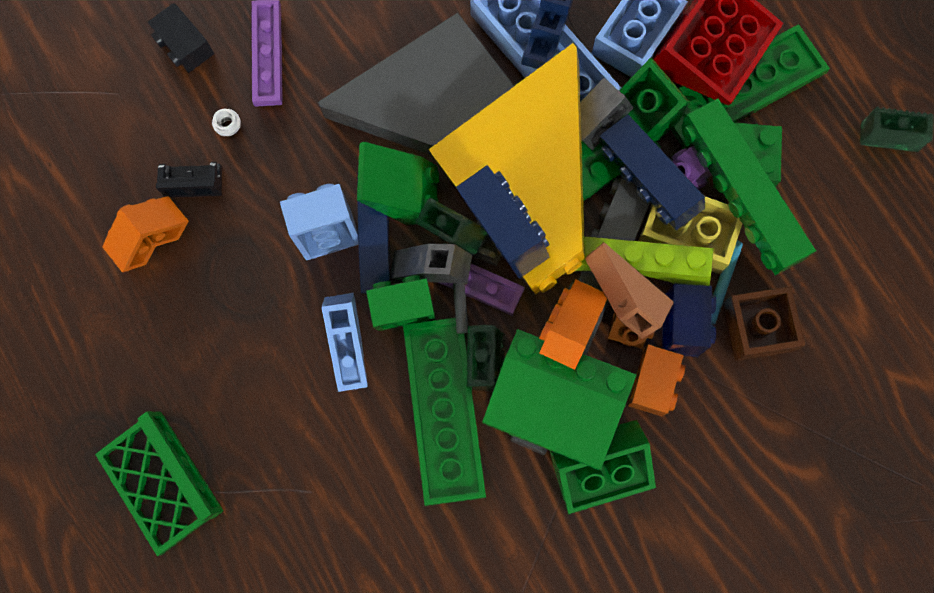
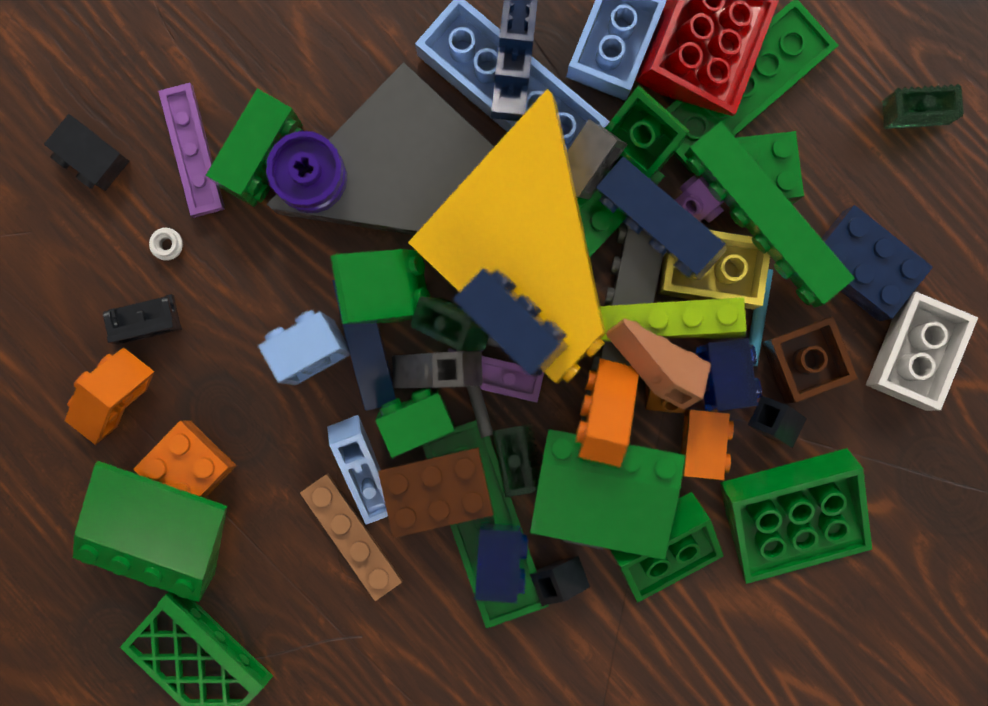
camera: 20 degrees left, 10 degrees up
none -> green slope [73,461,227,602]
none -> orange brick [133,420,237,498]
none -> green brick [206,88,303,207]
none -> dark purple wheel [266,131,347,213]
none -> medium nougat plate [300,473,403,601]
none -> reddish brown brick [378,447,494,538]
none -> clear blue brick [475,523,528,603]
none -> black brick [530,556,590,606]
none -> green slope [720,448,872,584]
none -> black brick [748,396,807,448]
none -> dark blue brick [821,205,933,322]
none -> white brick [866,292,978,411]

